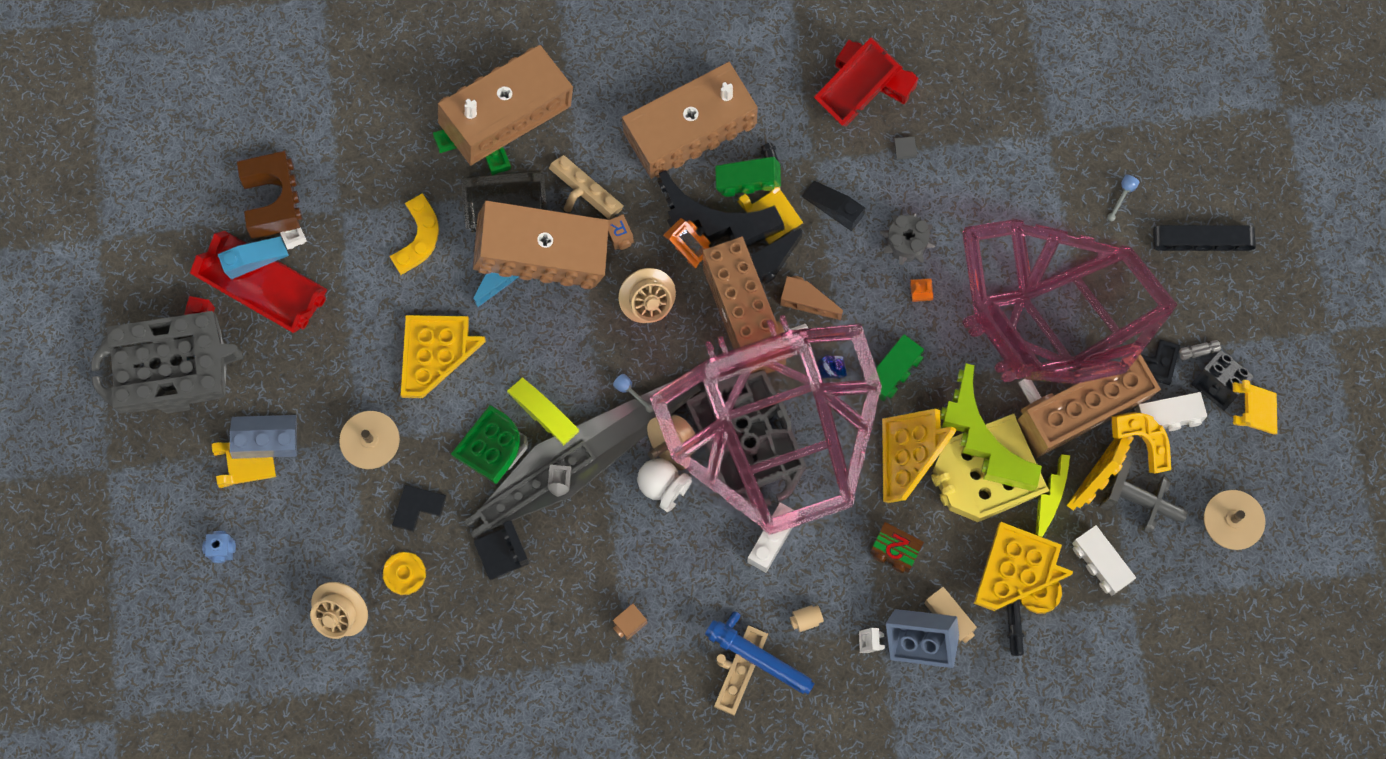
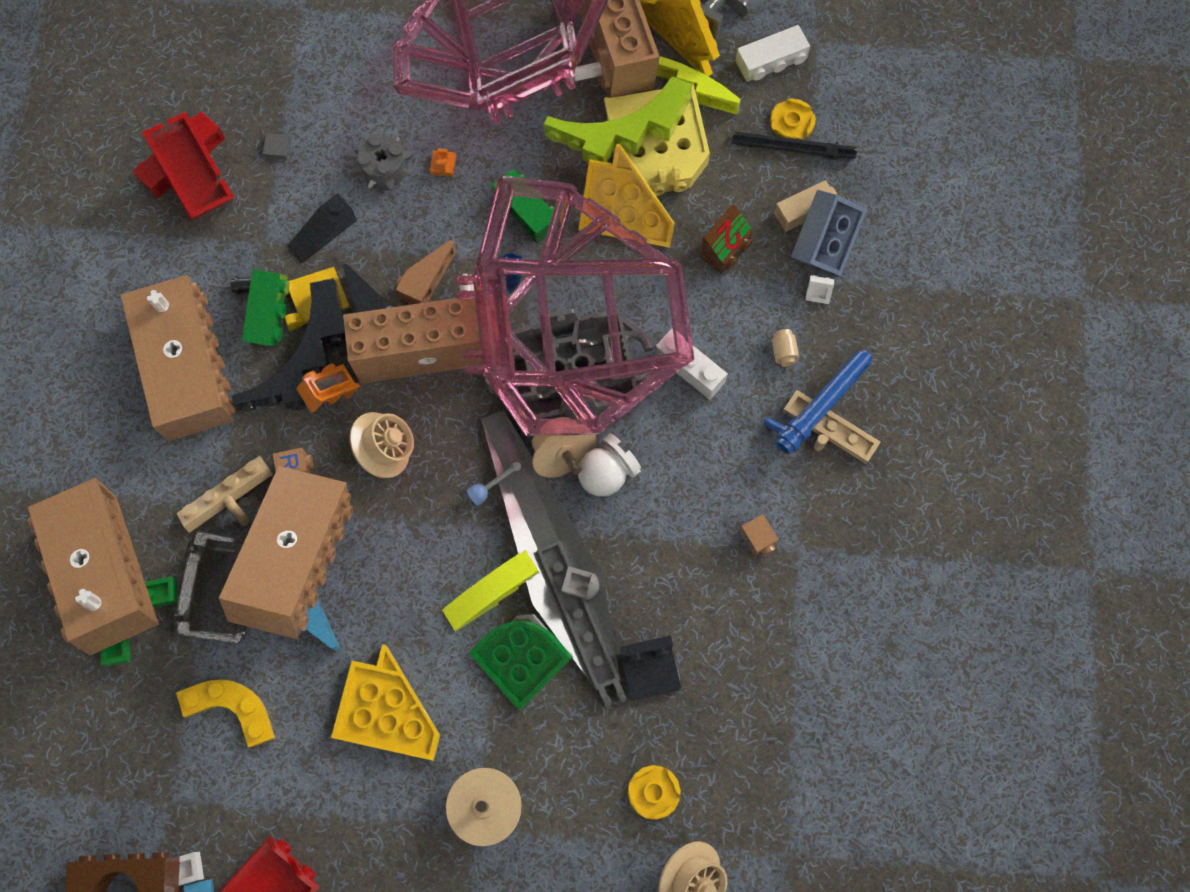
camera: 80 degrees left, 0 degrees up
black tile [392,485,446,532] -> none
yellow wing [974,522,1073,611] -> none

